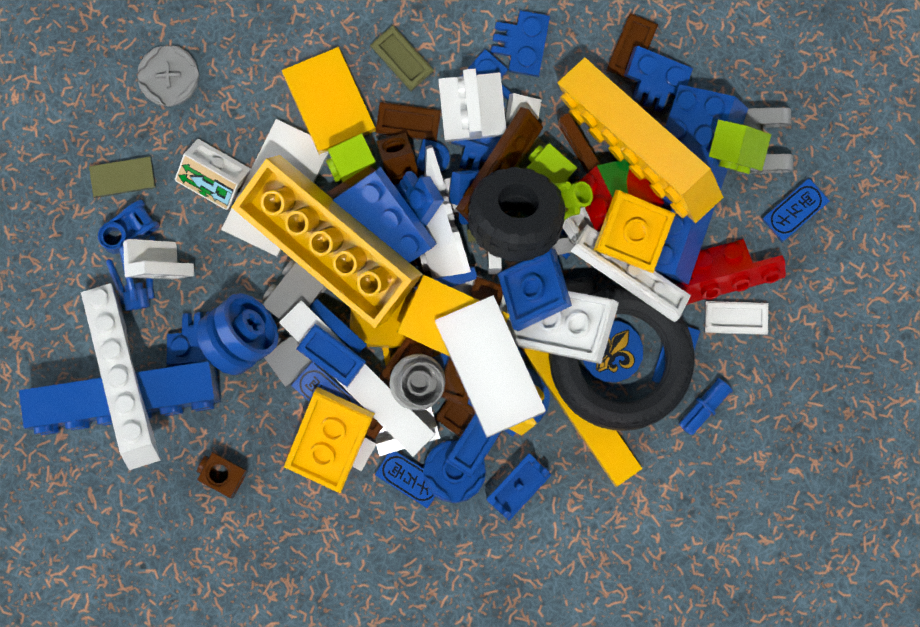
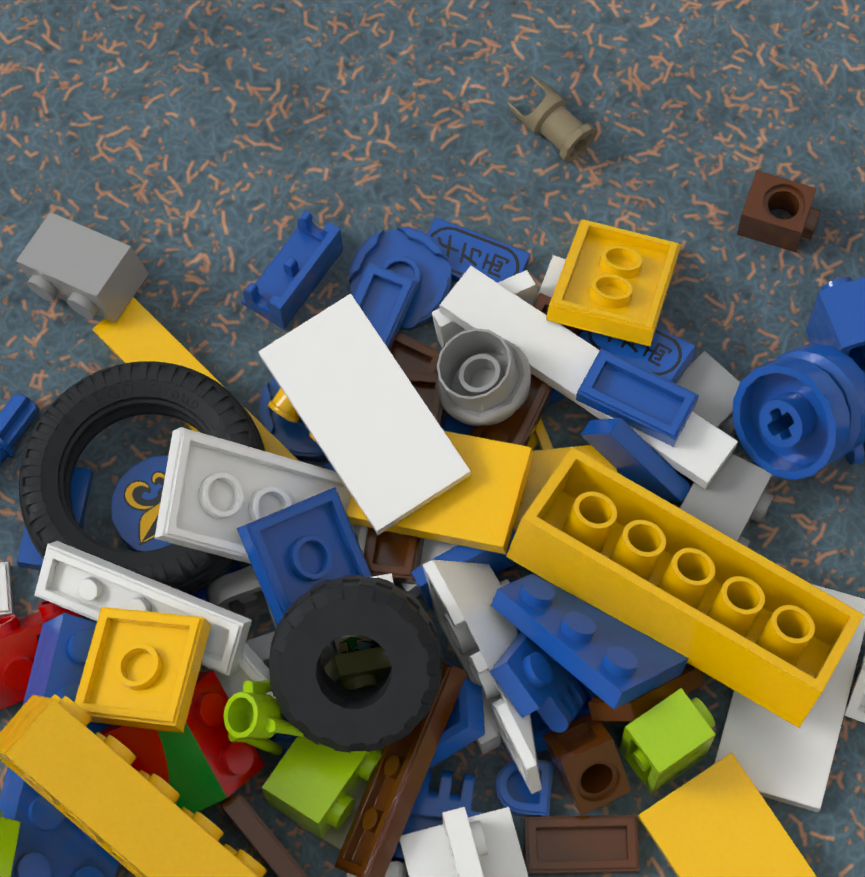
camera: 170 degrees right, 15 degrees down
none -> light grey brick [16,212,149,323]
none -> dark tan piece [506,75,597,163]

